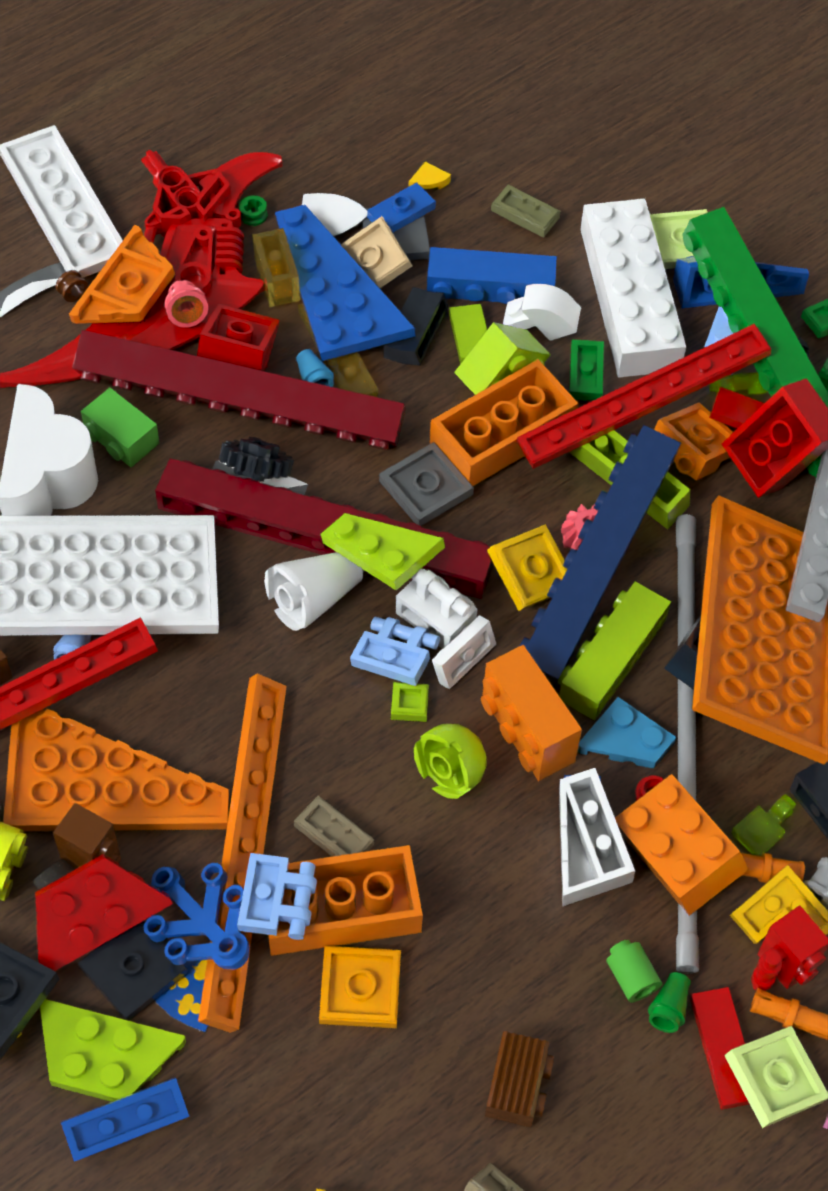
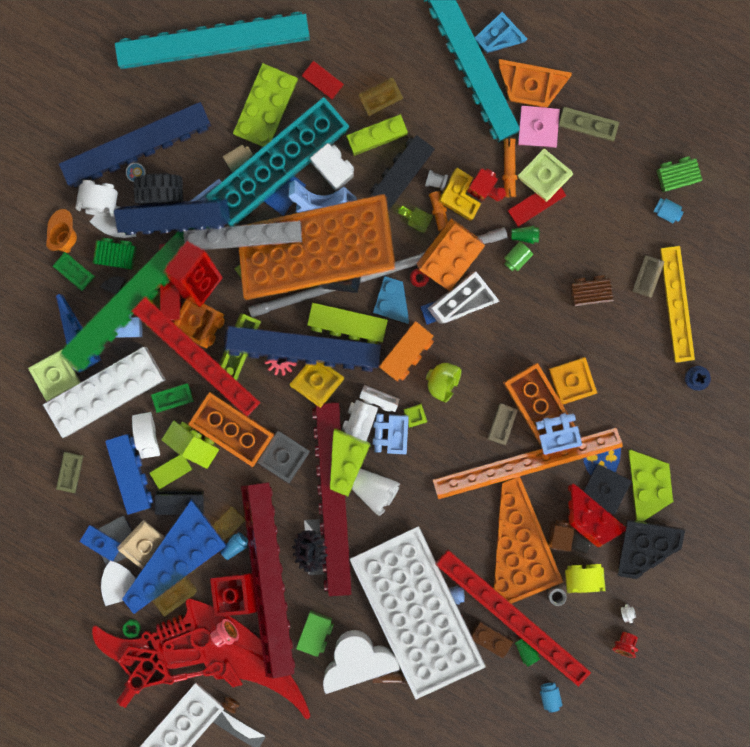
camera: 105 degrees left, 30 degrees up
blue plate [61,1078,189,1162] -> none
orange wing [69,225,175,324] -> none
blue plant [144,863,250,970] -> none
yellow tile [409,162,451,189] -> none

